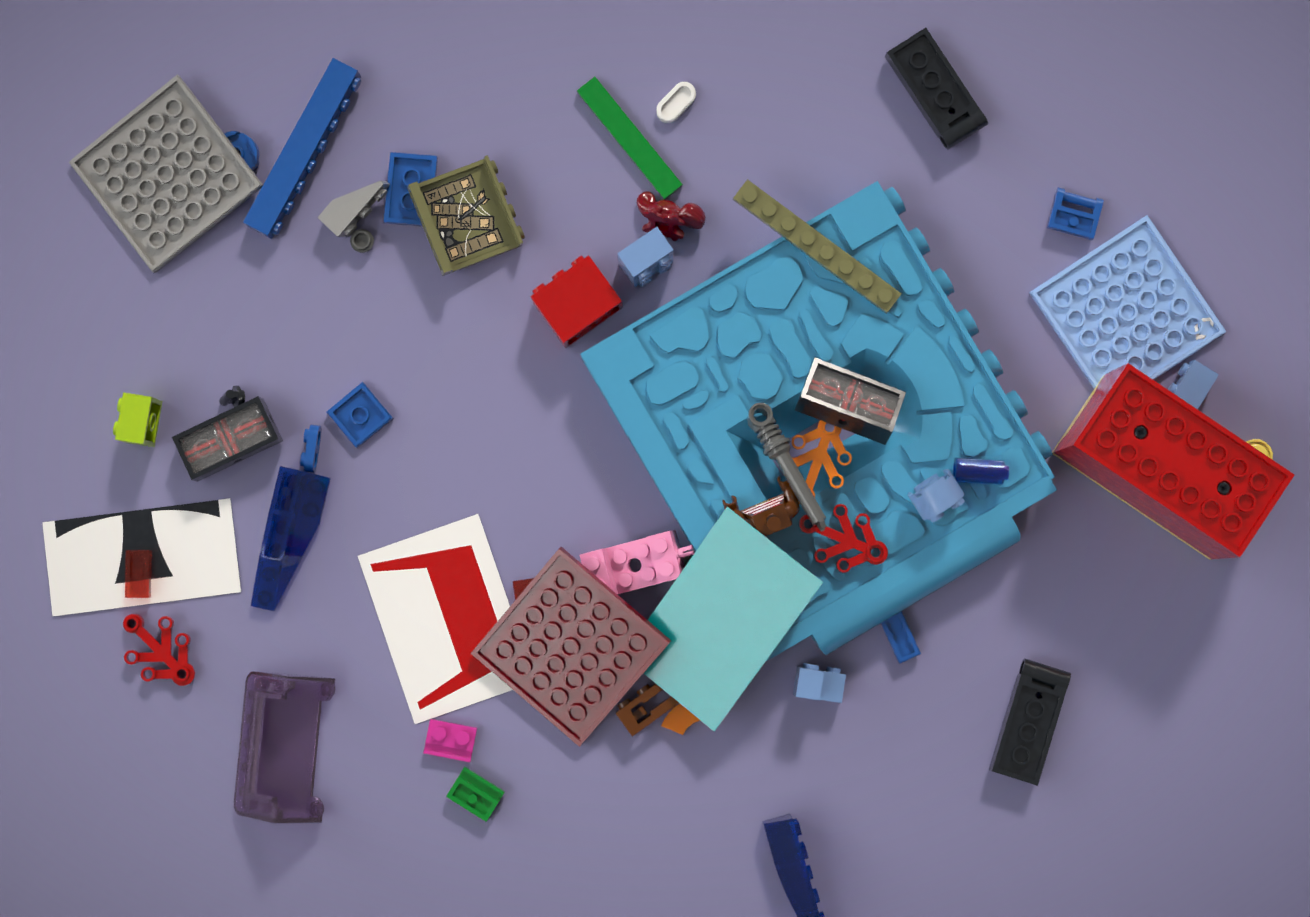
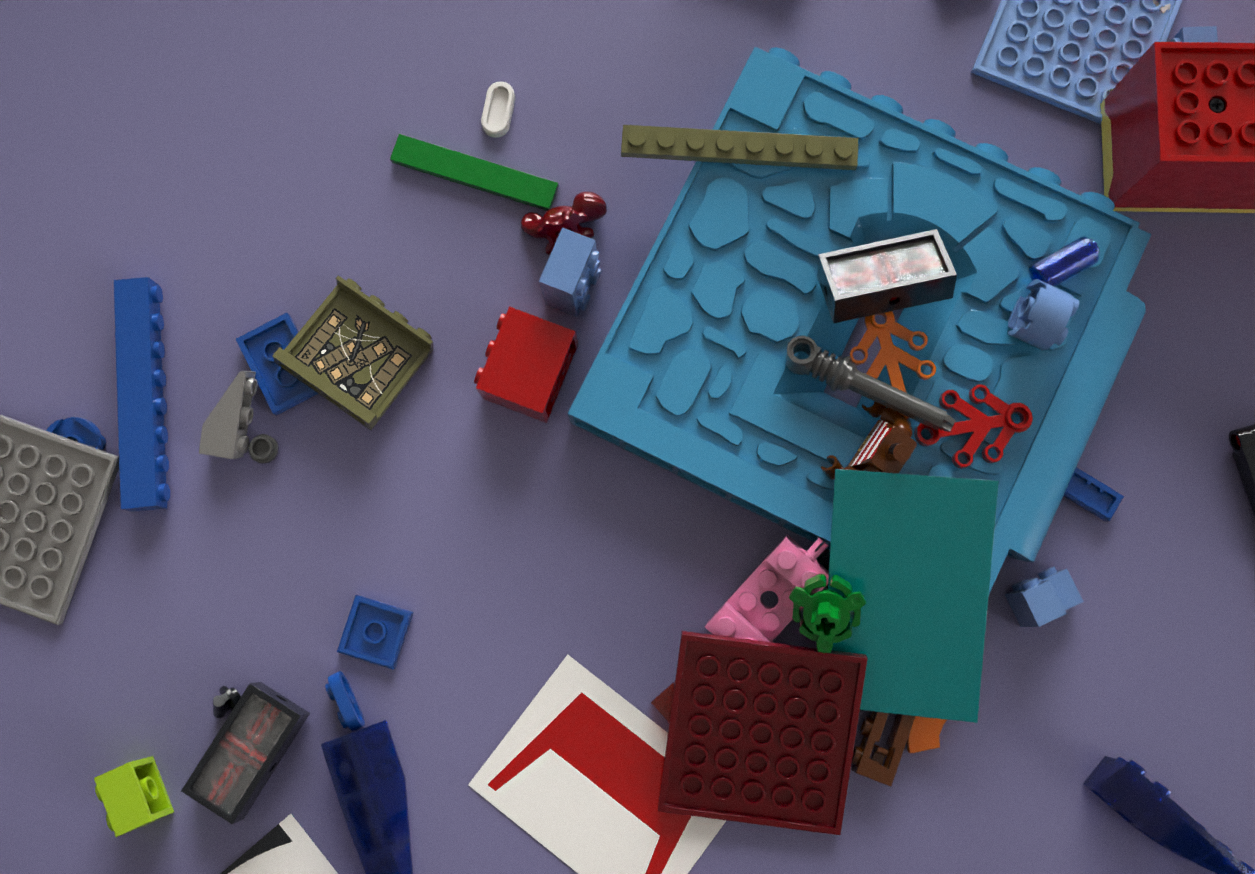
camera: 30 degrees left, 5 degrees down
none -> green piece [789,574,866,653]

